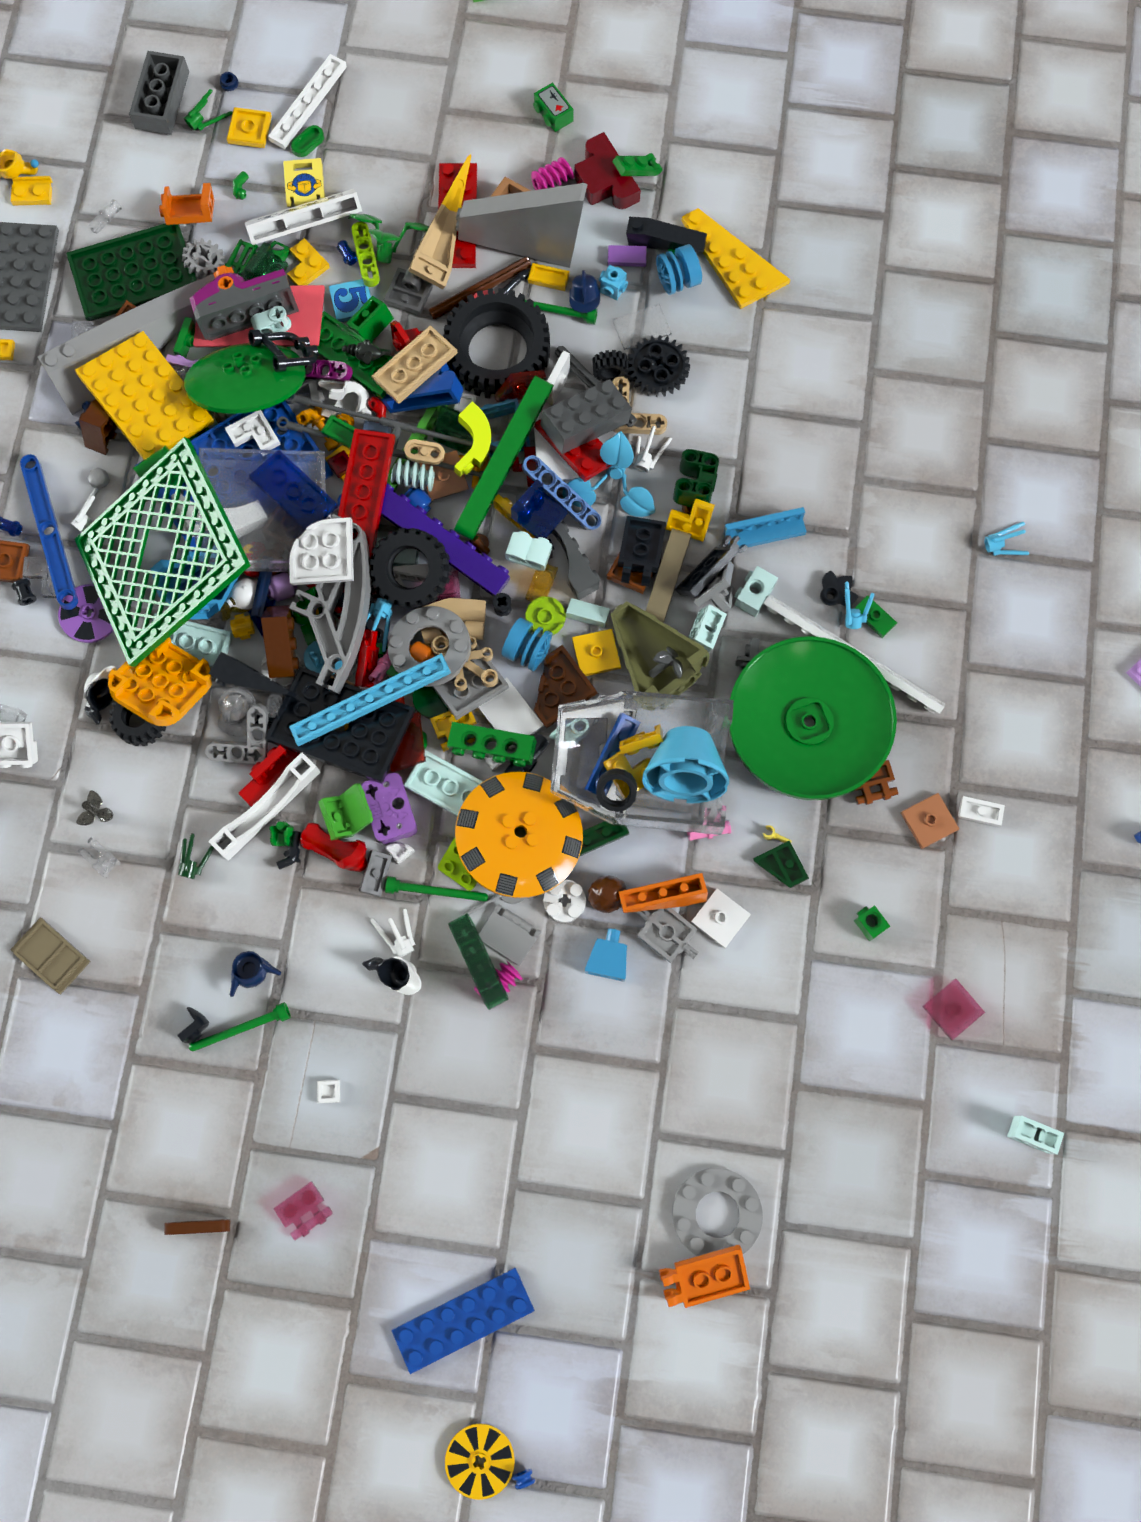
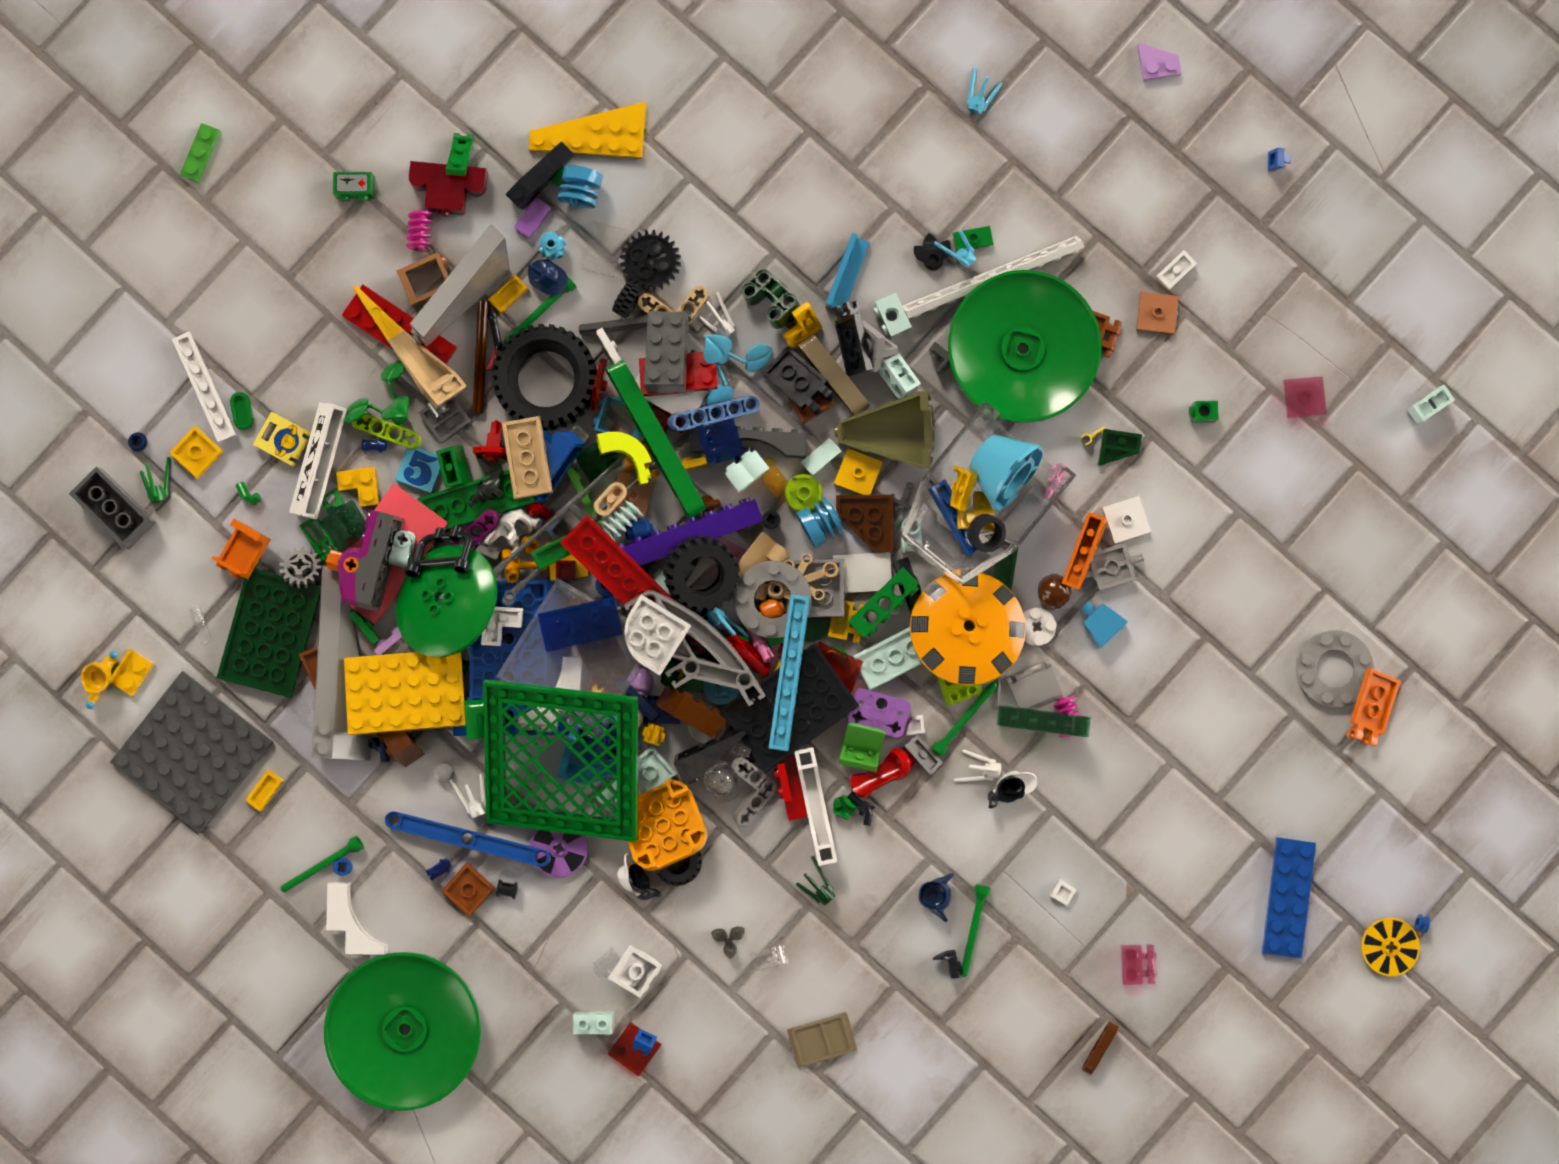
camera: 55 degrees left, 10 degrees up
dark grey plant [649,646,683,679] -> none

